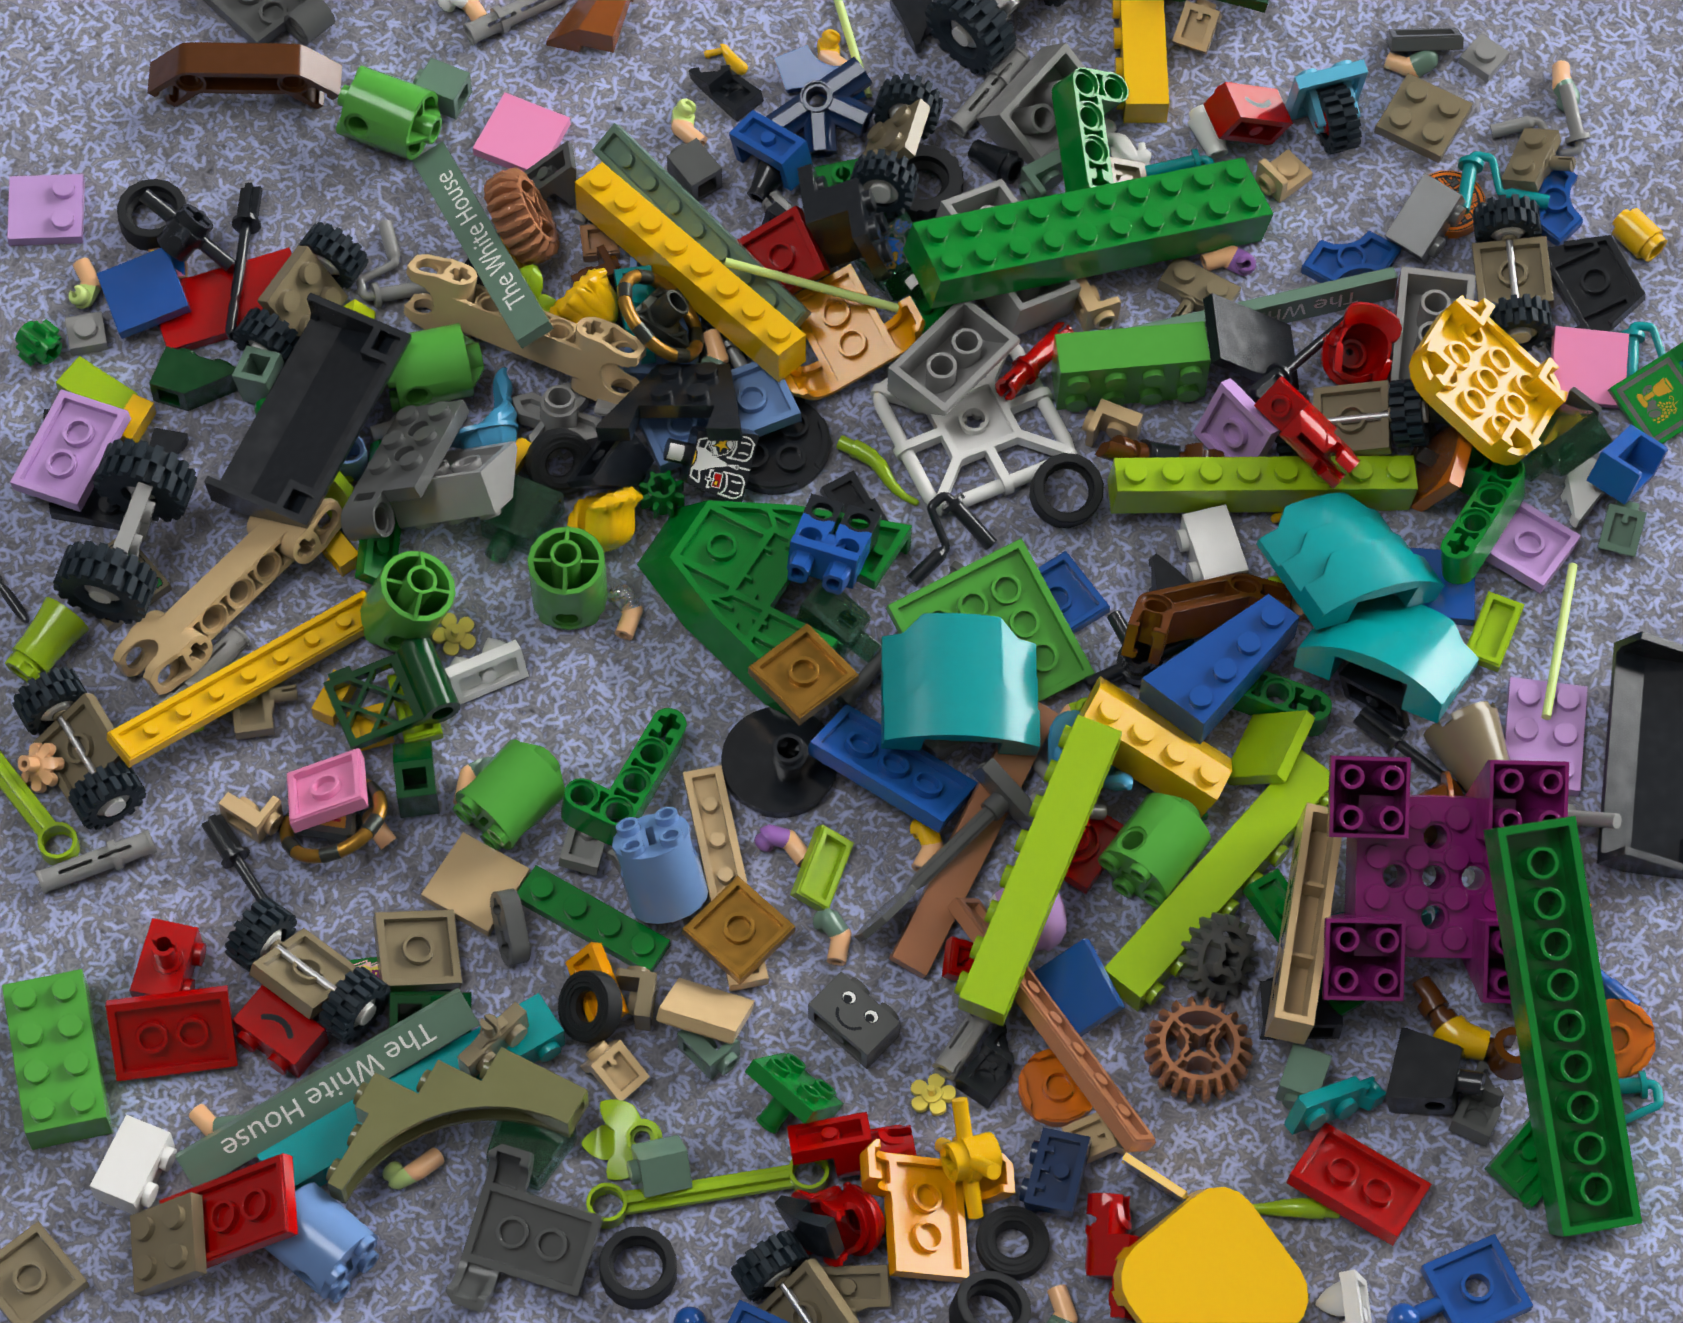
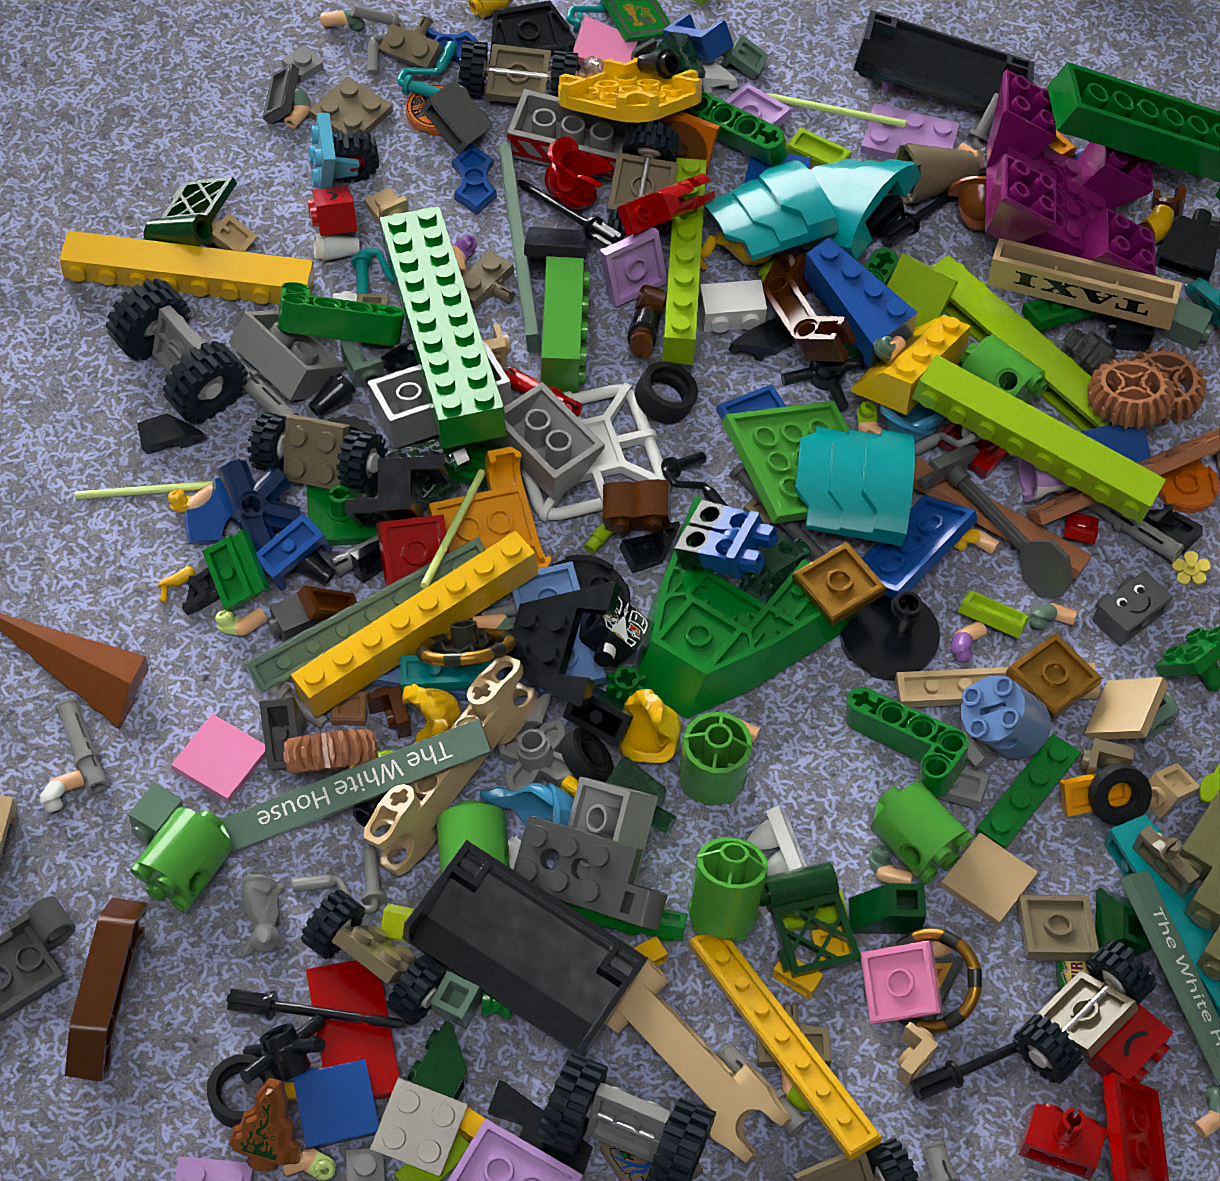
camera: 85 degrees left, 5 degrees down
dark grey beam [490,888,531,966] -> none
tan bracket [1082,398,1143,448] -> none
none -> green plate [202,529,271,612]
none -> dark orange rock [229,1078,301,1171]
none -> light grey animal [241,874,285,956]
none -> reddish brown tile [297,585,357,621]
none -> plate [370,1077,469,1177]
none -> clear arm [577,56,603,78]
none -> reddish brown brick [603,479,671,534]
none -> black cone [637,49,680,79]
none -> sand green arm [873,336,906,363]
none -> nougat gear [1087,358,1175,431]

